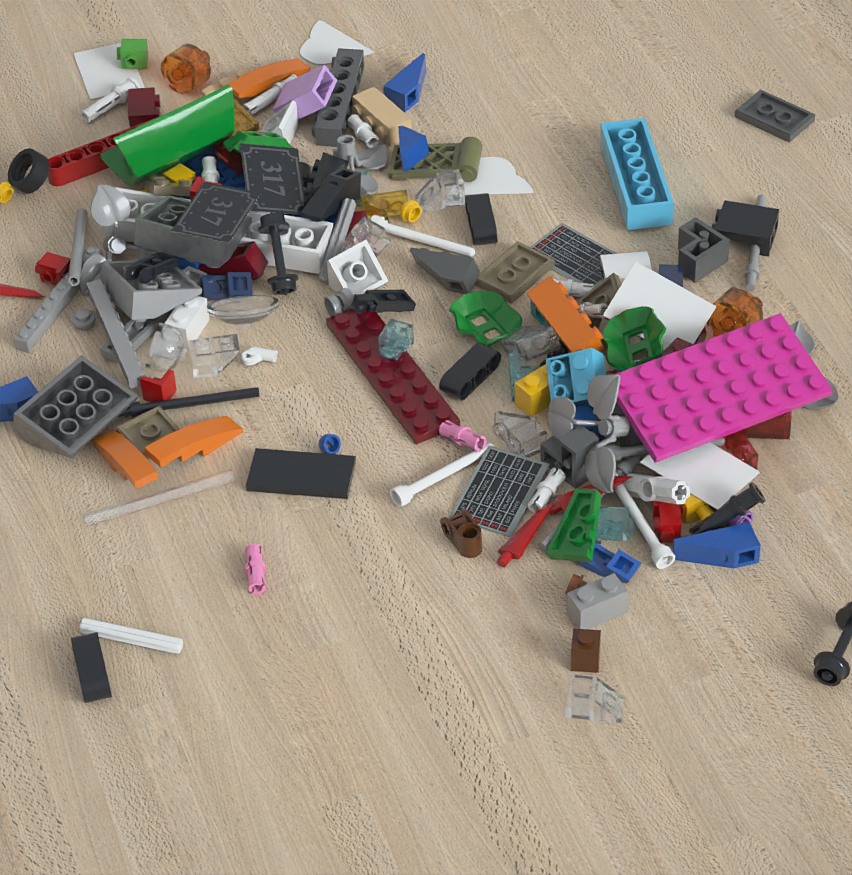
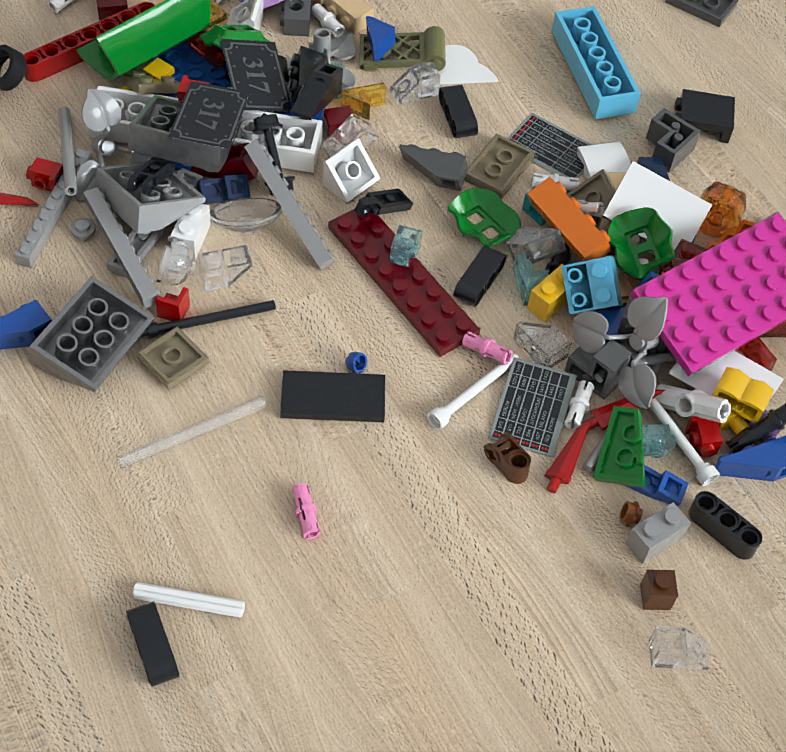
camera: 15 degrees left, 10 degrees up
orange slope [91,429,158,489] -> none
orange slope [144,416,243,468] -> none
white pin [201,156,220,183] -> none
white arm [241,347,278,366] -> none
light grey axle [318,198,356,283] -> none
light grey wheel [324,288,354,317] -> none
white piece [369,215,475,257] -> none
yellow plate [400,200,422,222] -> none
light grey bar [745,194,766,291] -> none
none -> light grey piece [244,139,334,270]
none -> black beam [689,491,763,560]
none -> yellow brick [712,367,774,422]

